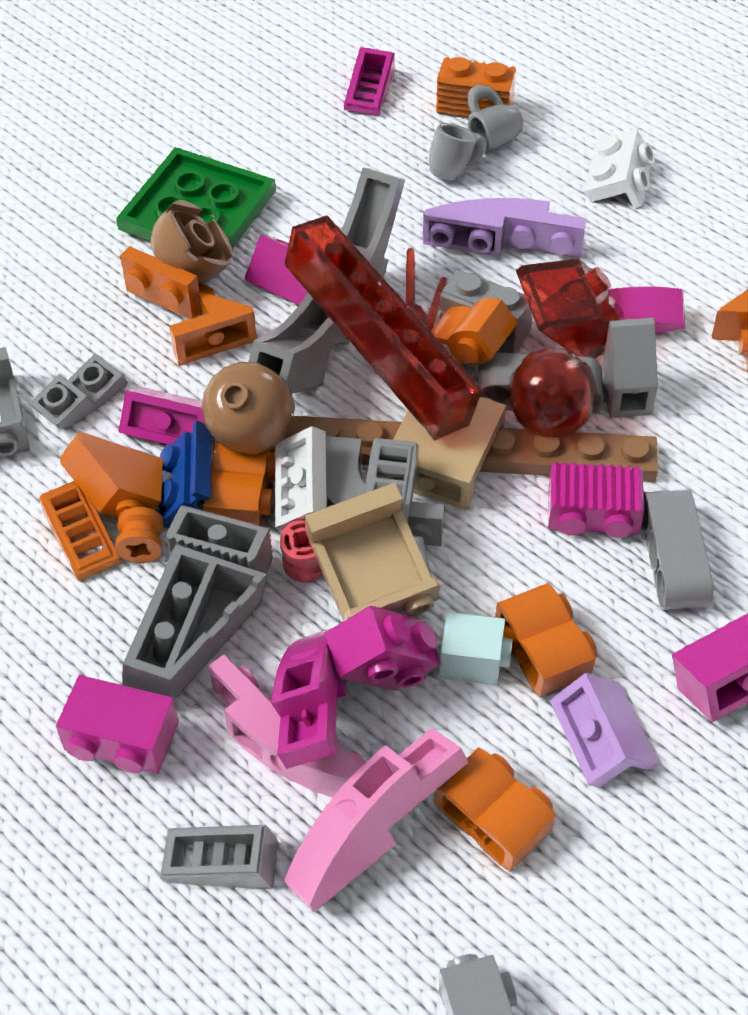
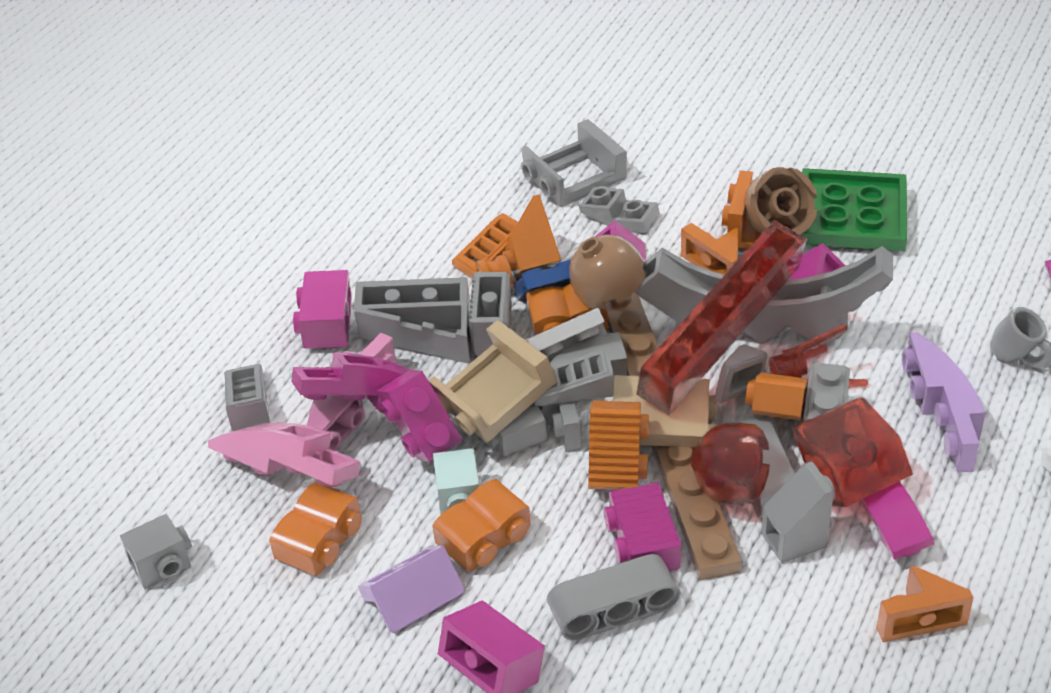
camera: 75 degrees right, 10 degrees down
none -> orange brick [588,400,649,490]

